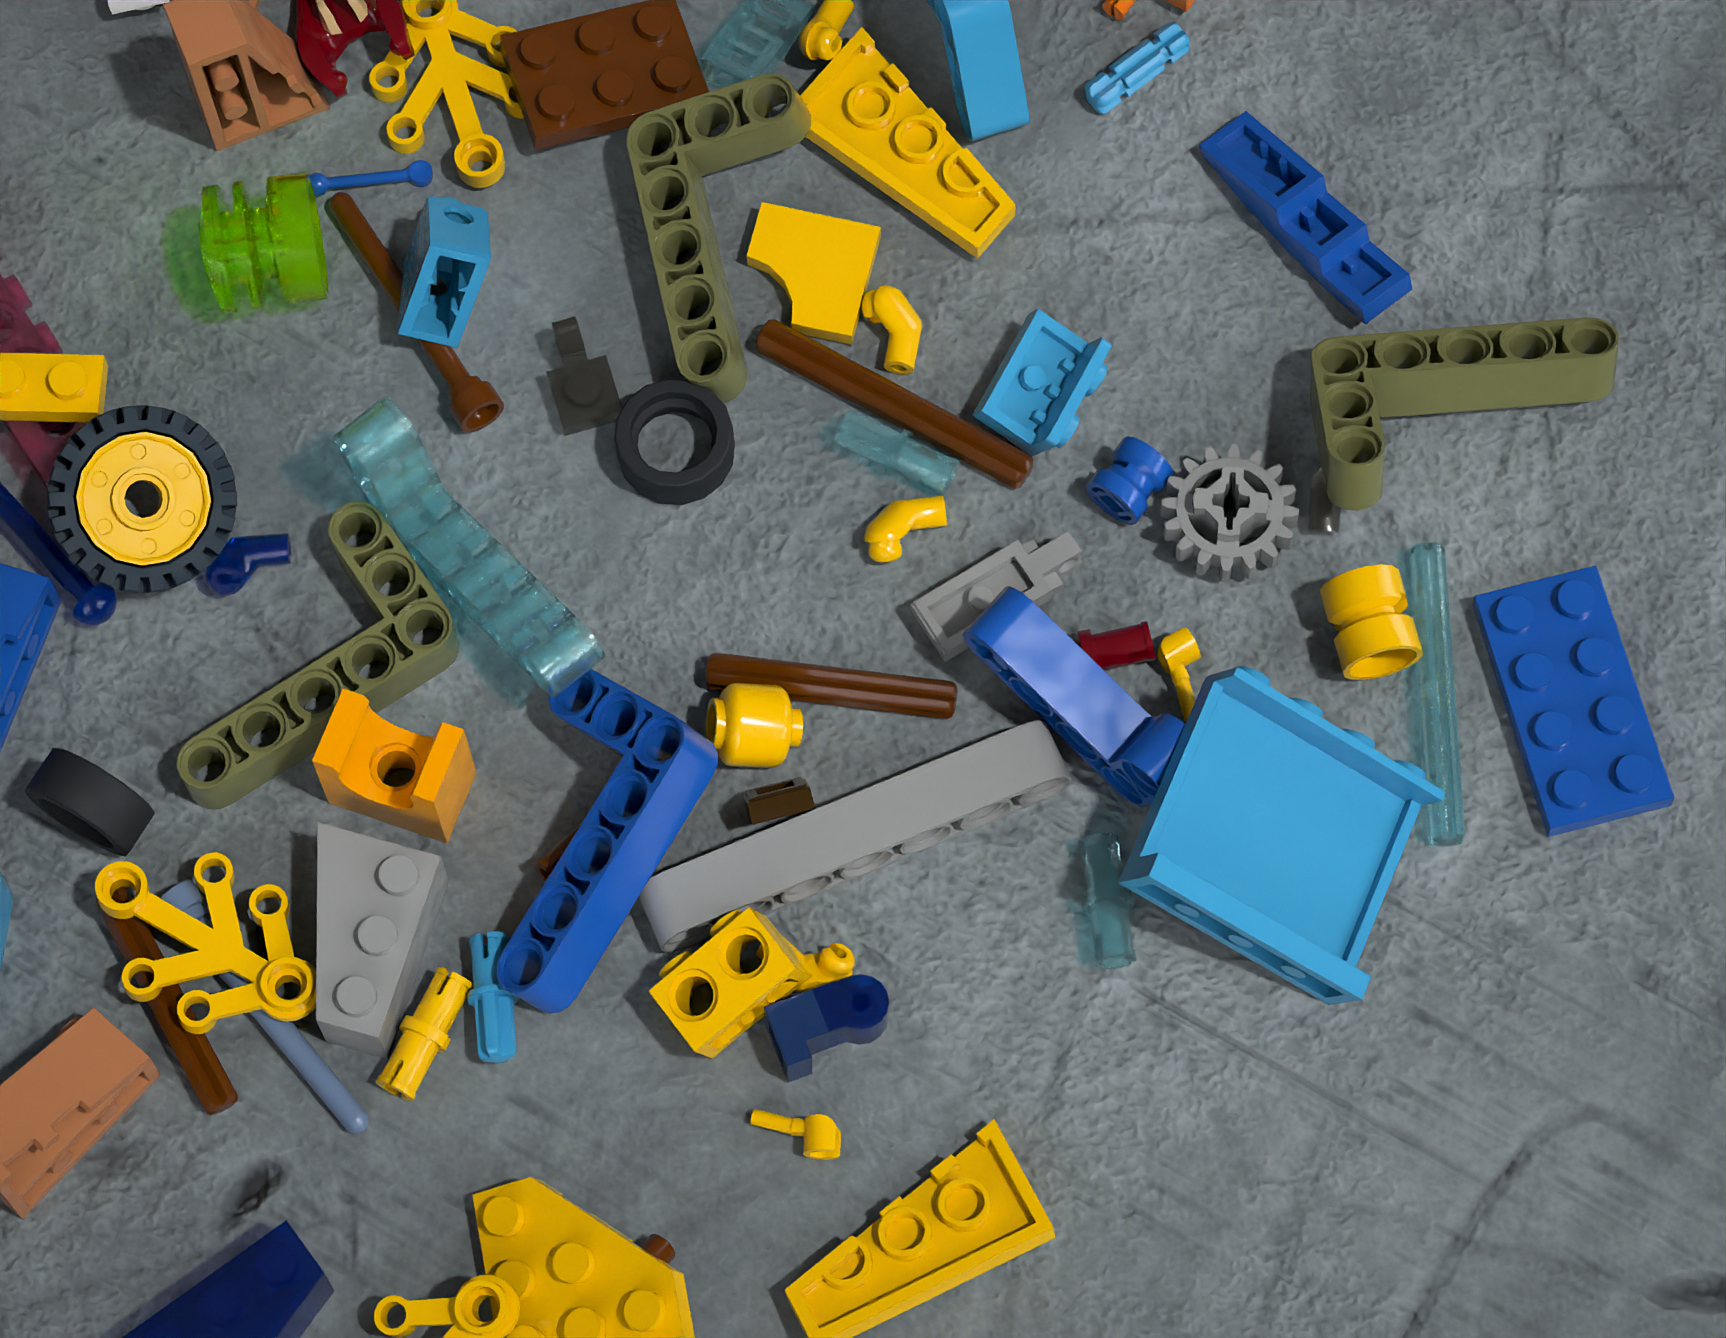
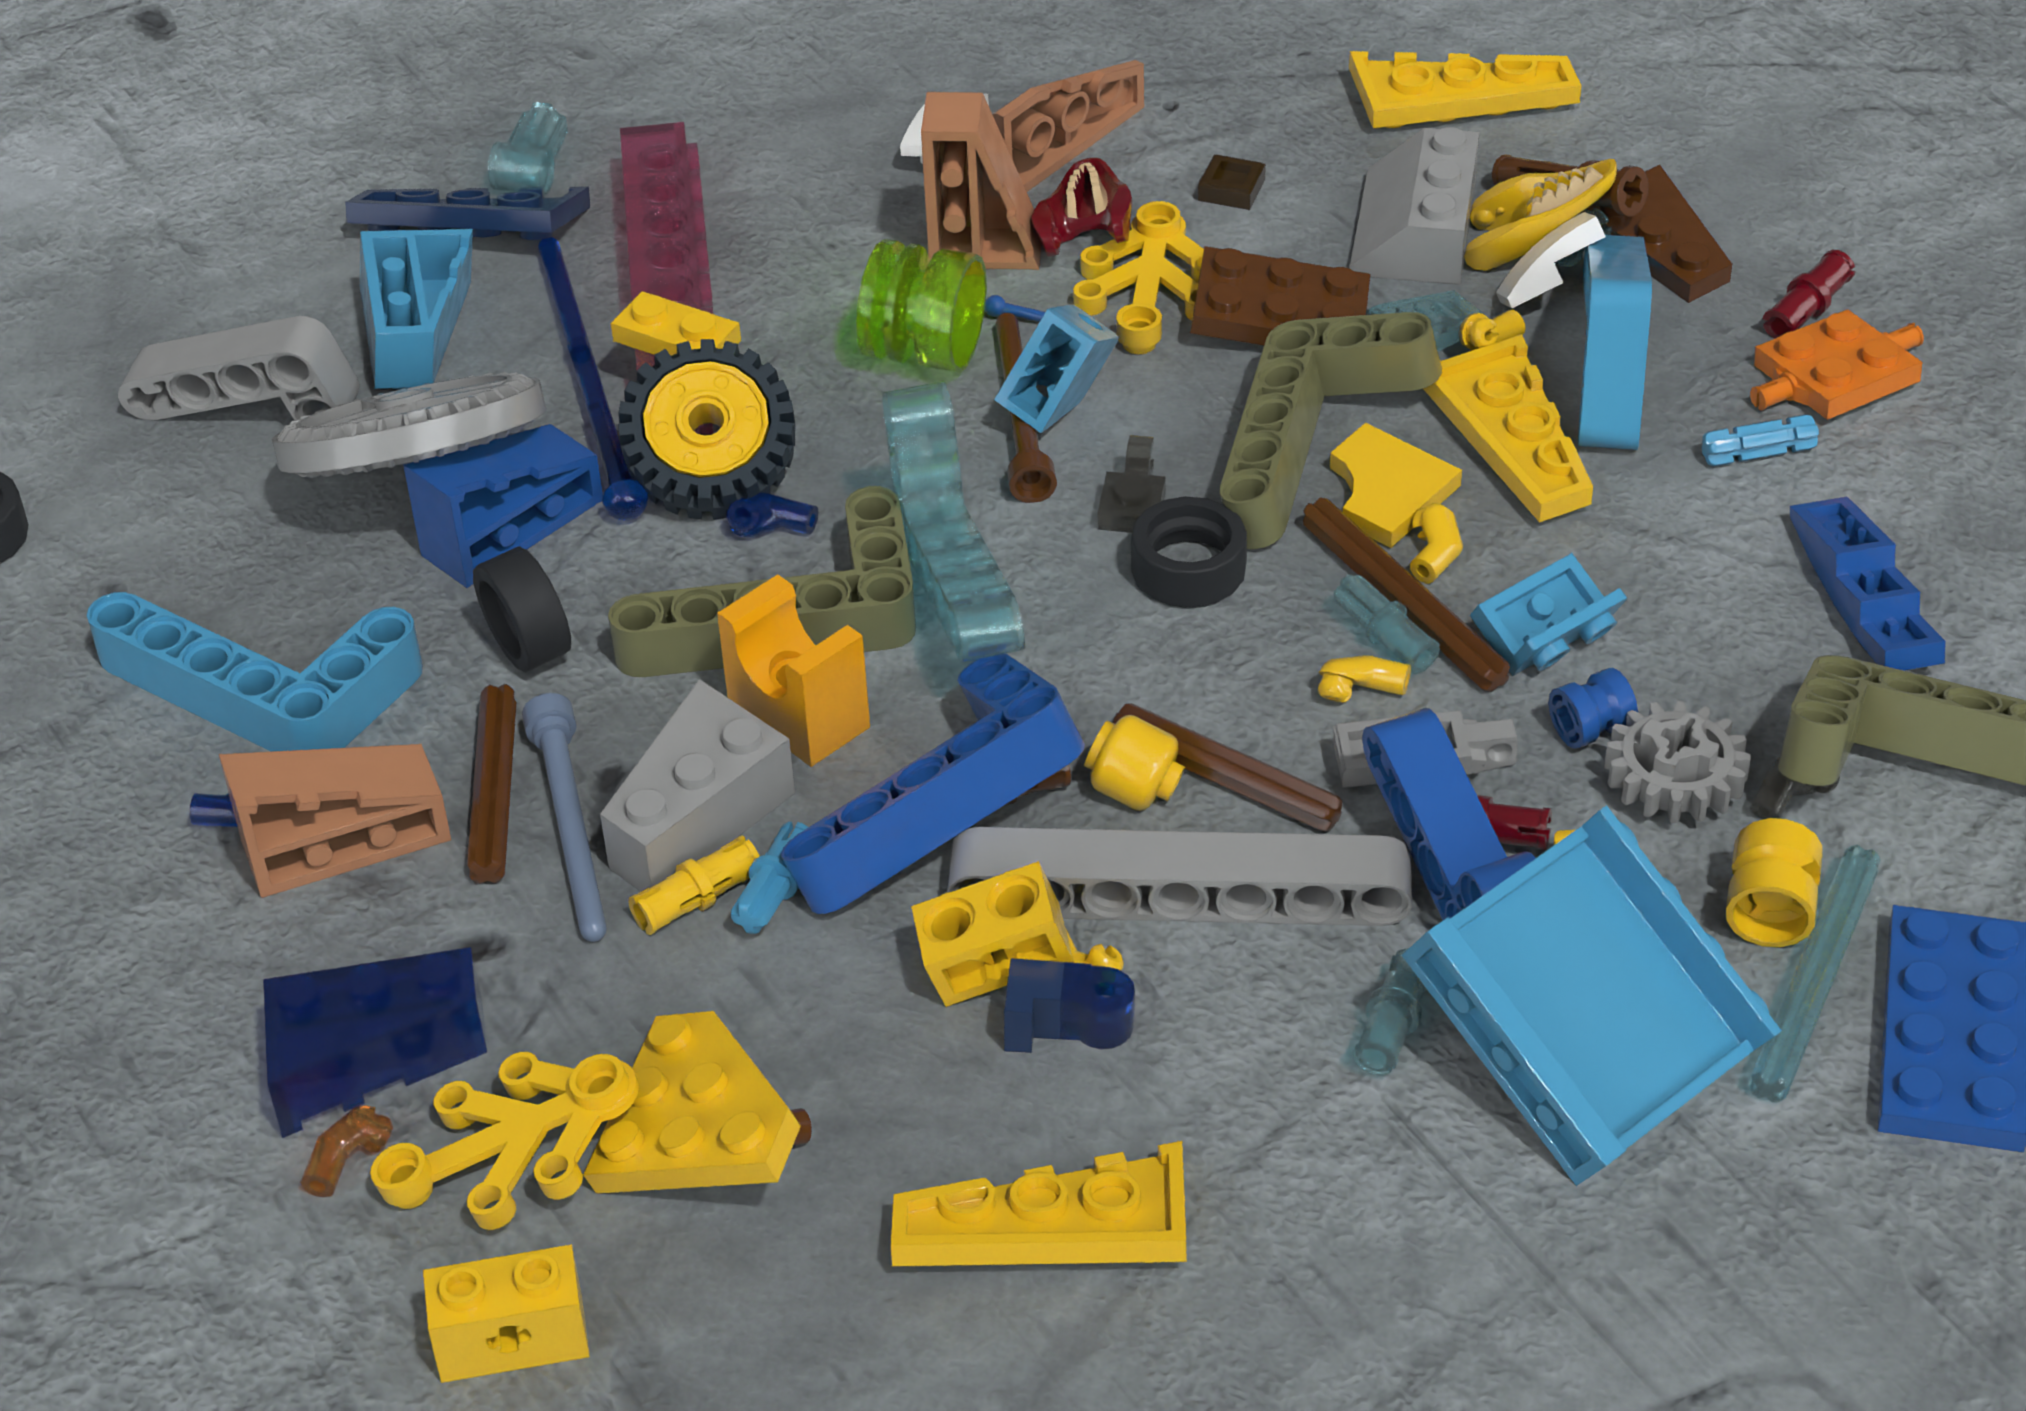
camera: 25 degrees right, 25 degrees down
yellow plant [95,852,316,1034] -> none
dark brown tile [742,777,815,825] -> none
yellow hand [750,1109,841,1160] -> none

